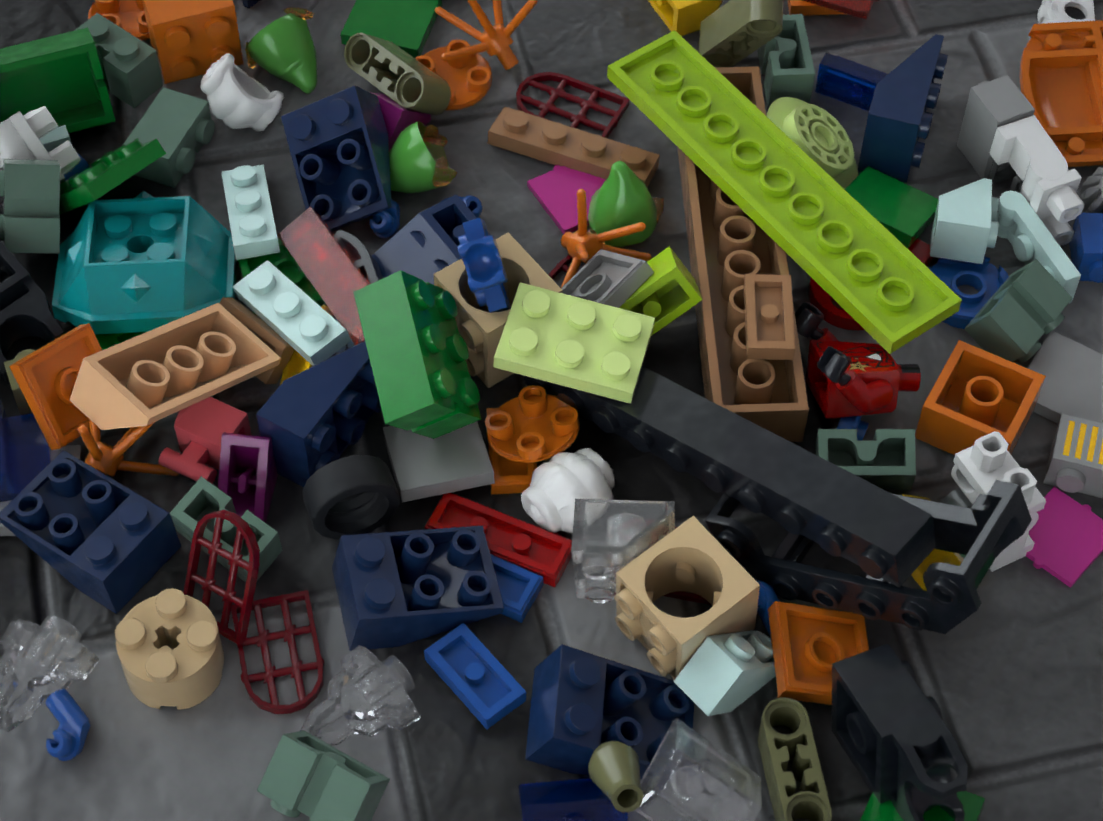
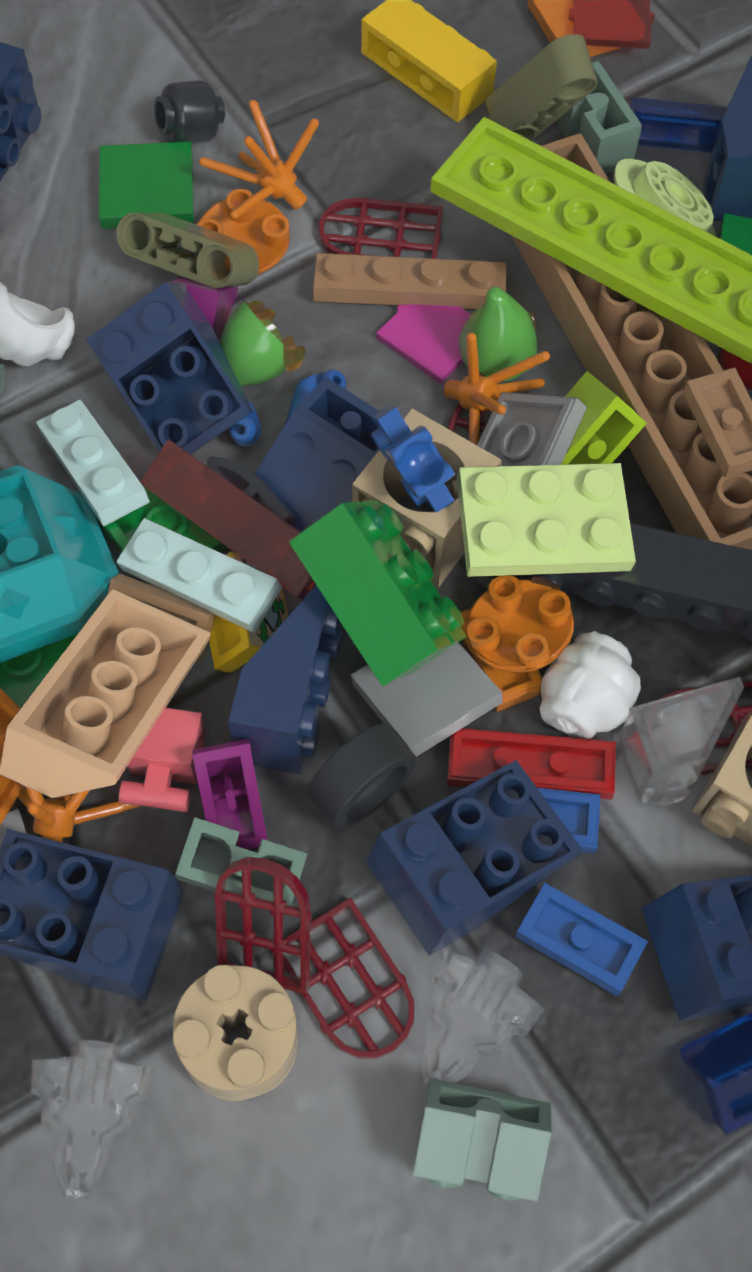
camera: 20 degrees left, 10 degrees up
blue arm [45,689,90,761] -> none
bright green hat [245,7,317,94] -> none

